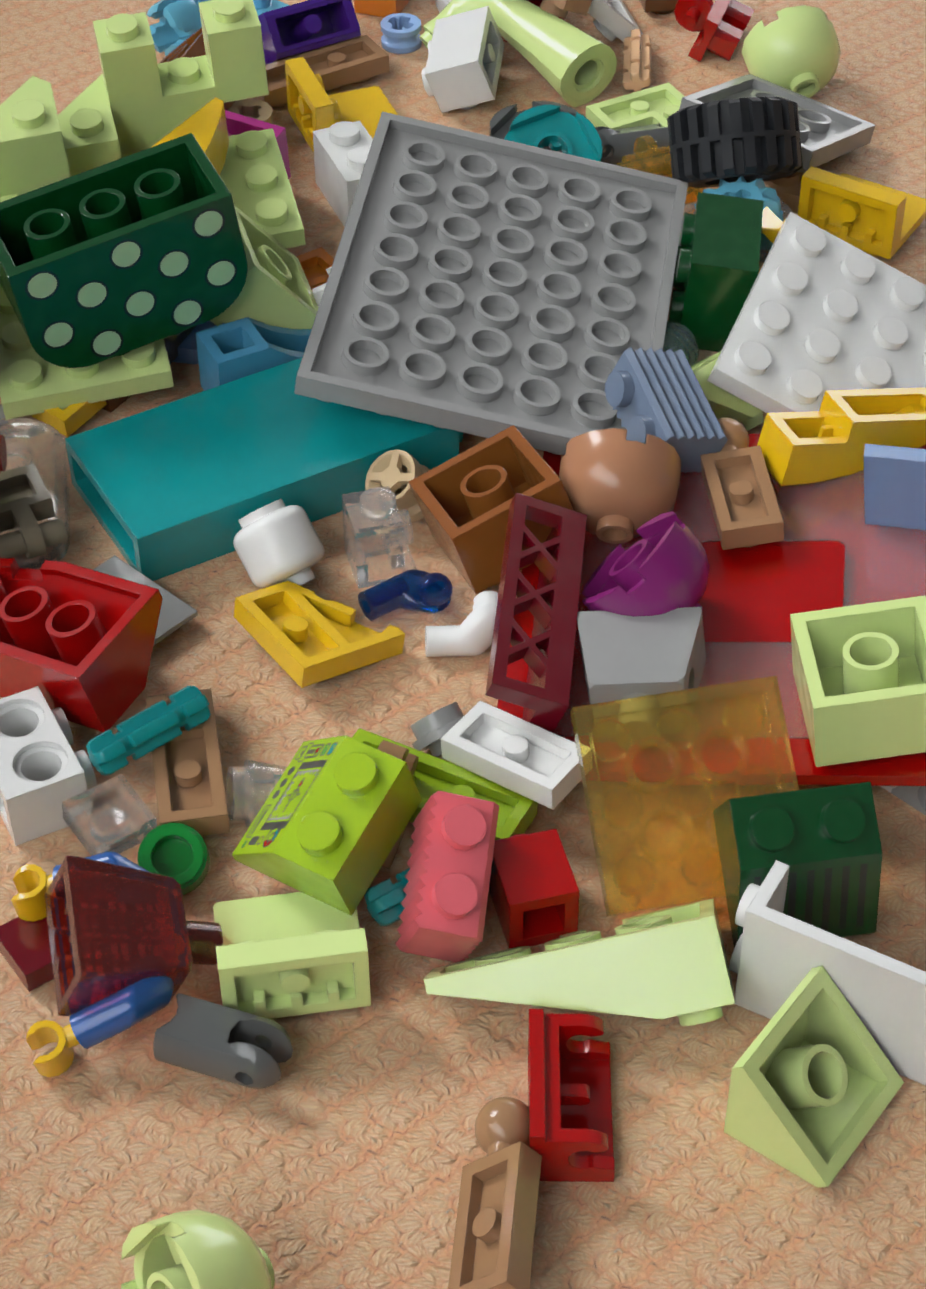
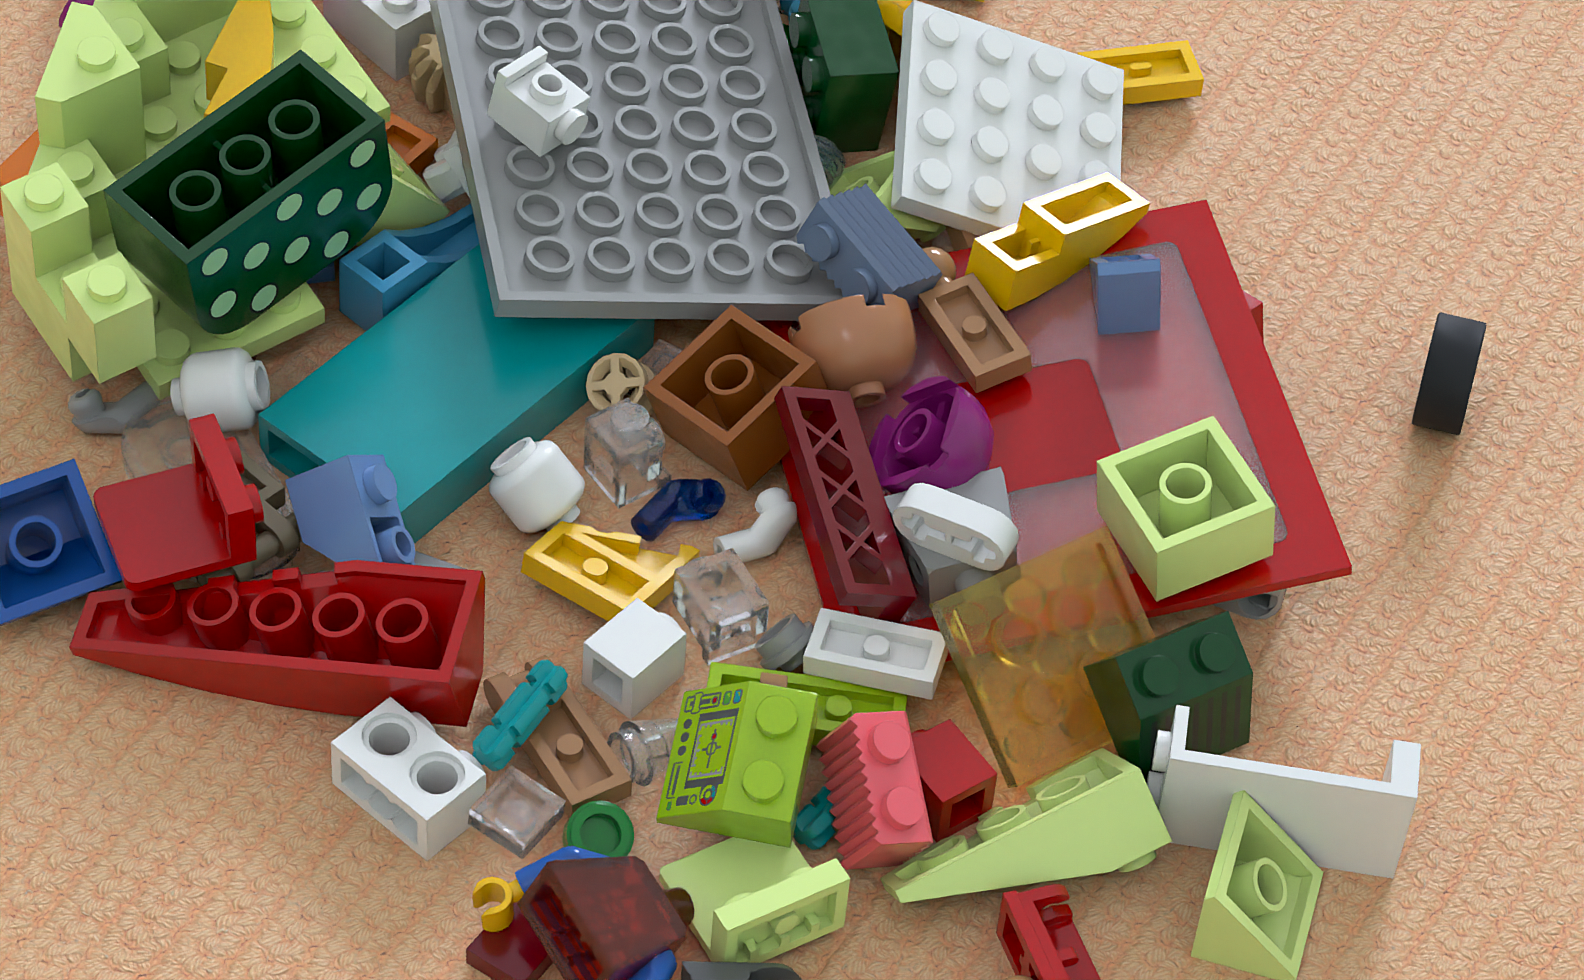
camera: 25 degrees left, 5 degrees up
none -> white head [170,347,270,433]
none -> medium blue slope [285,455,415,565]
none -> white brick [487,46,590,157]
none -> white brick [582,598,687,720]
none -> clear brick [672,548,769,666]
none -> white beam [892,483,1020,571]

